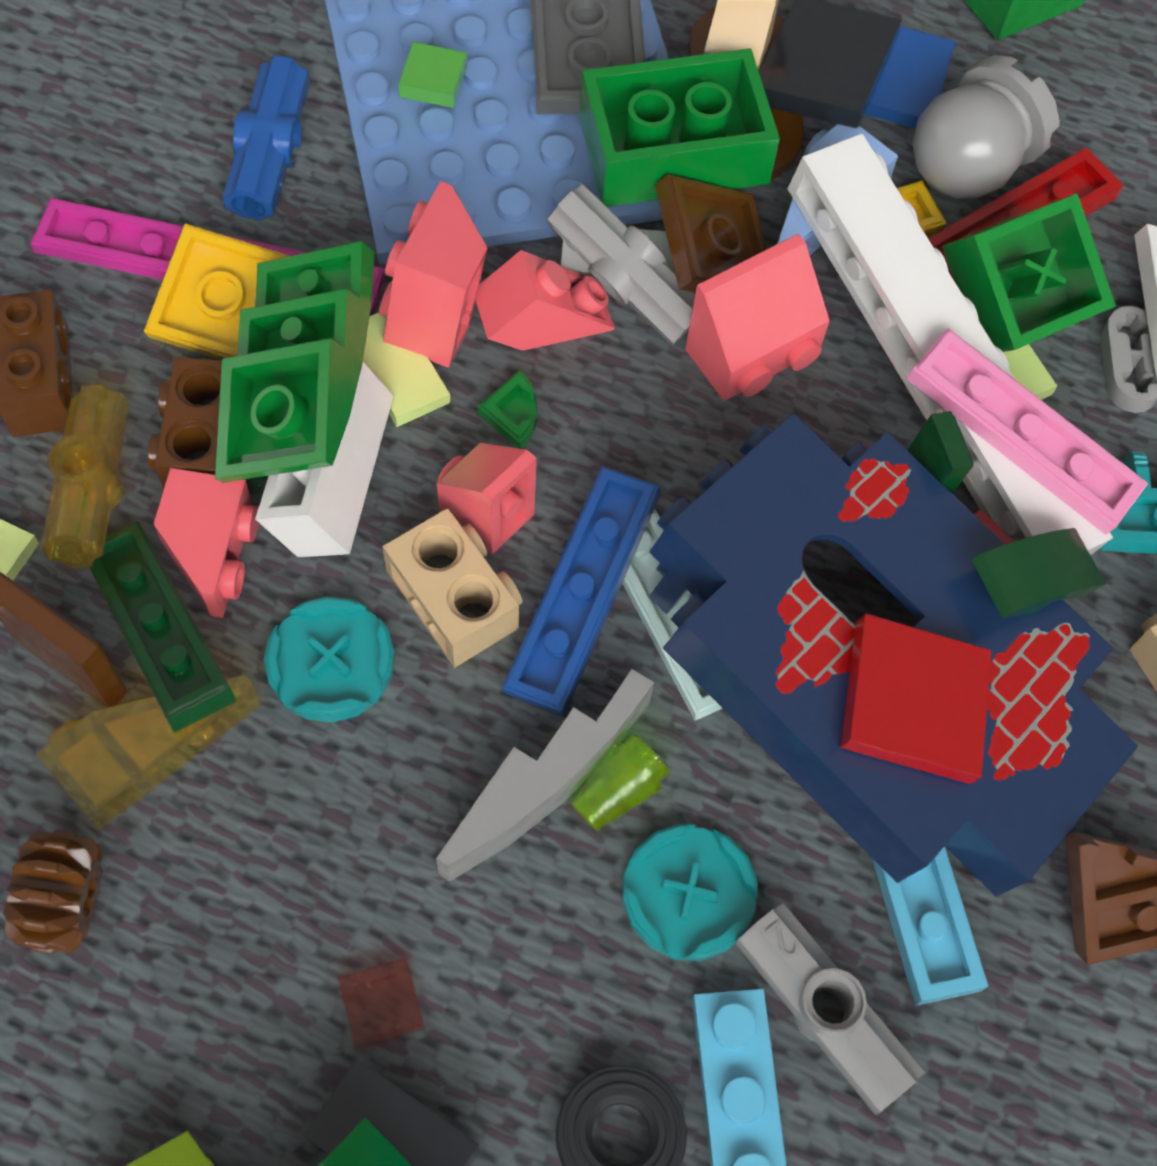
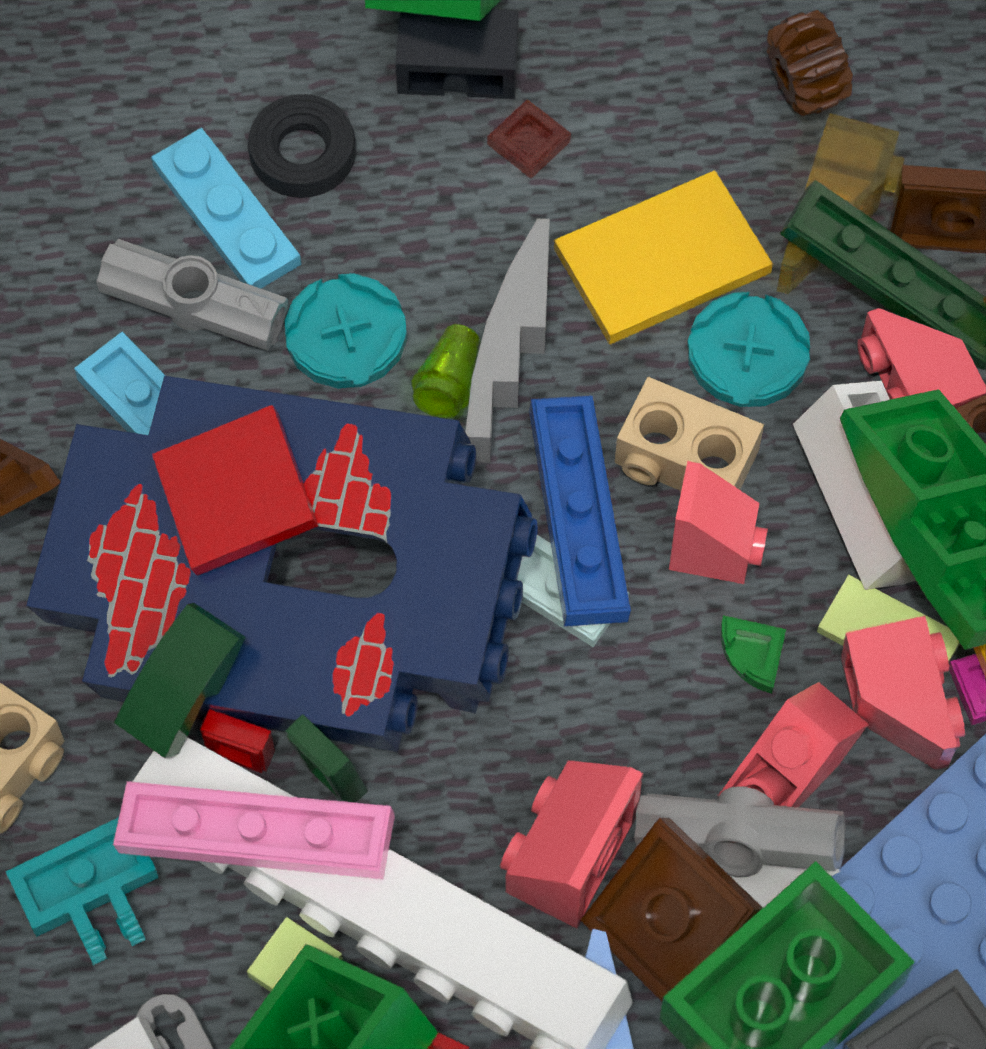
camera: 155 degrees right, 0 degrees up
none -> yellow tile [554,170,773,345]

